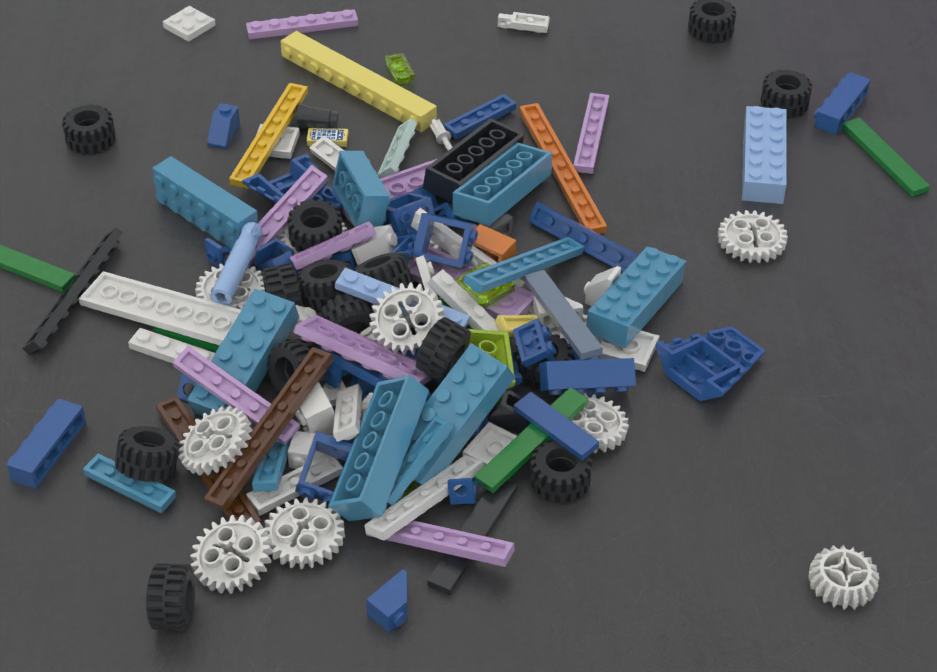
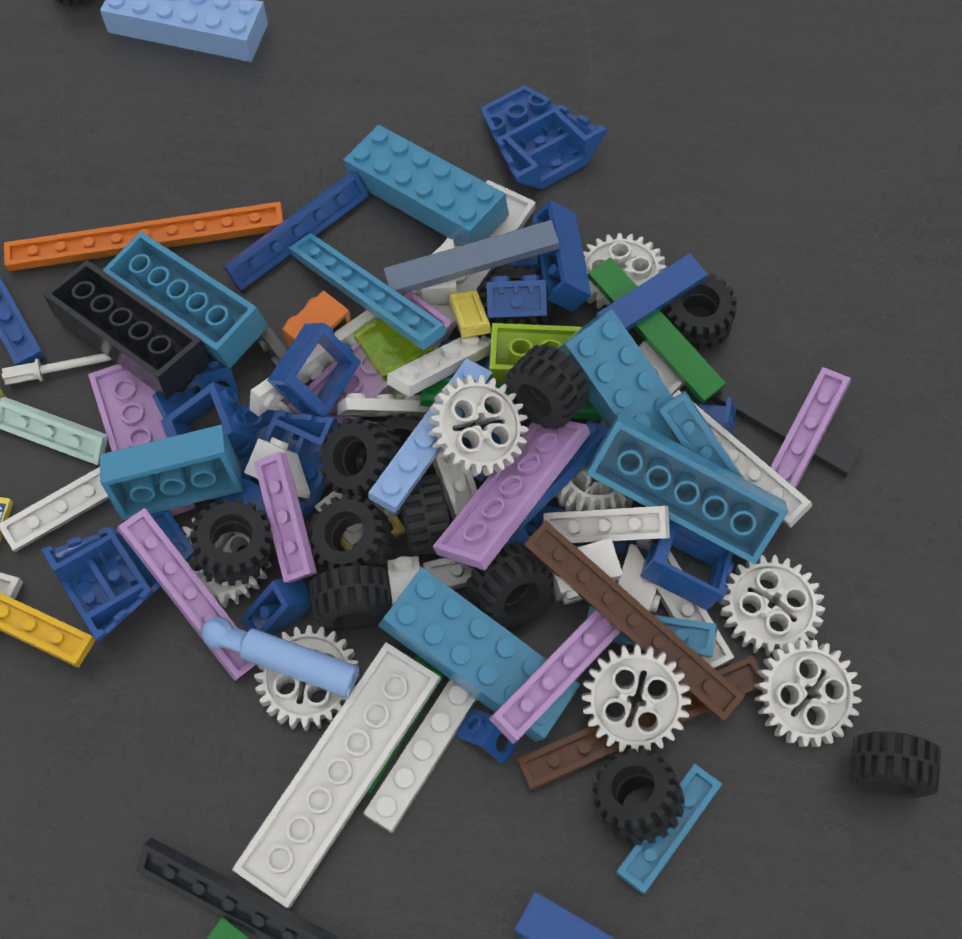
camera: 80 degrees left, 20 degrees up
dark azure brick [152,156,258,250] -> none
blue bracket [205,238,231,268] -> none
blue bracket [254,238,294,266] -> none
blue slope [366,569,408,632] -> none
lavender plate [573,93,609,174] -> none
white slope [584,266,621,306] -> none
white gear [718,210,788,263] -> none
white gear [808,545,879,610] -> none

